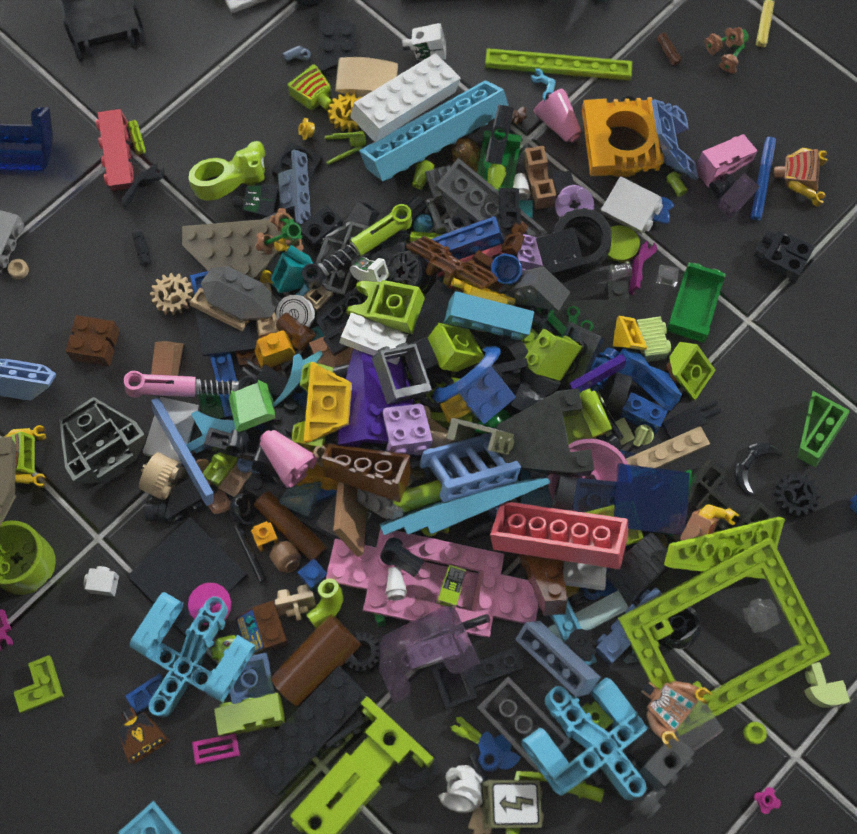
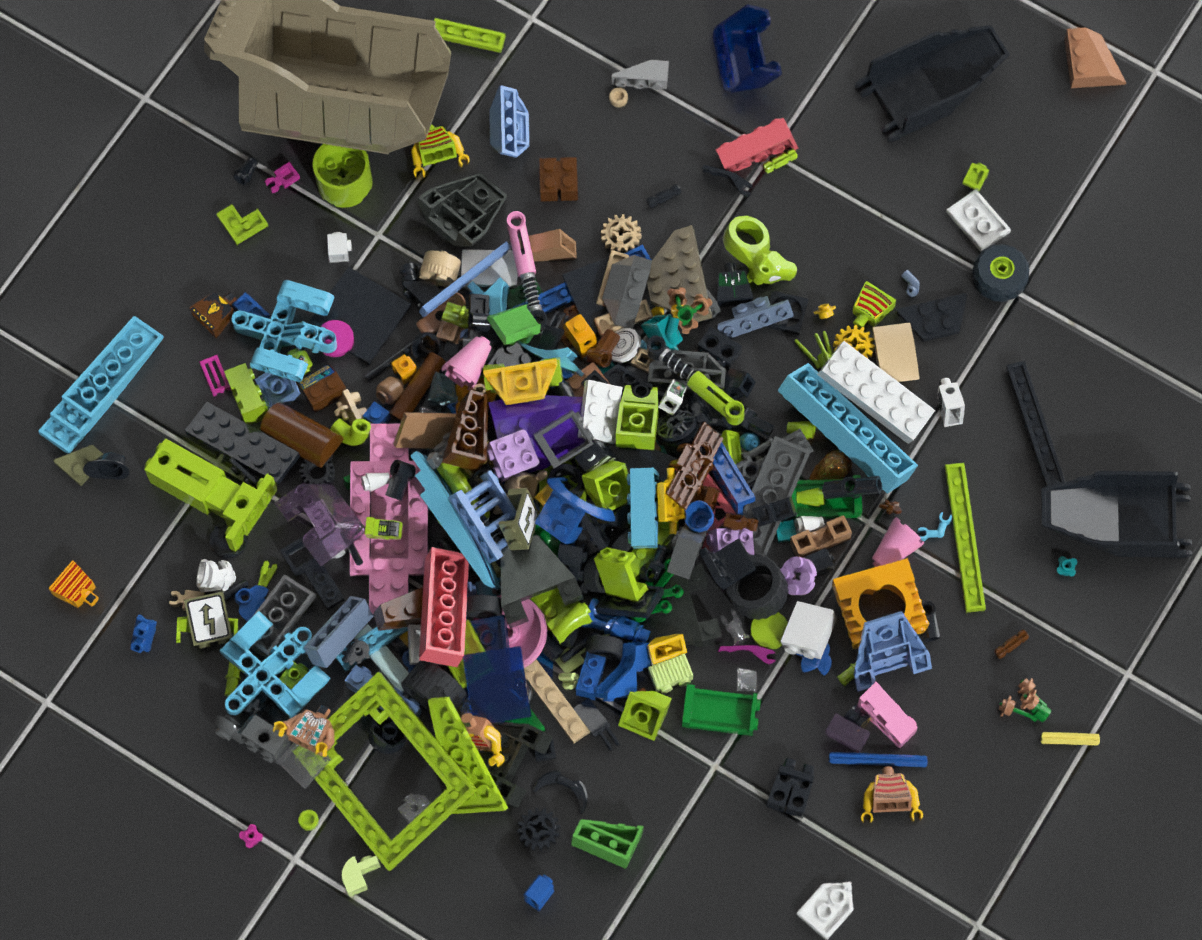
camera: 80 degrees right, 0 degrees up
dark purple tile [569,354,626,393] -> none

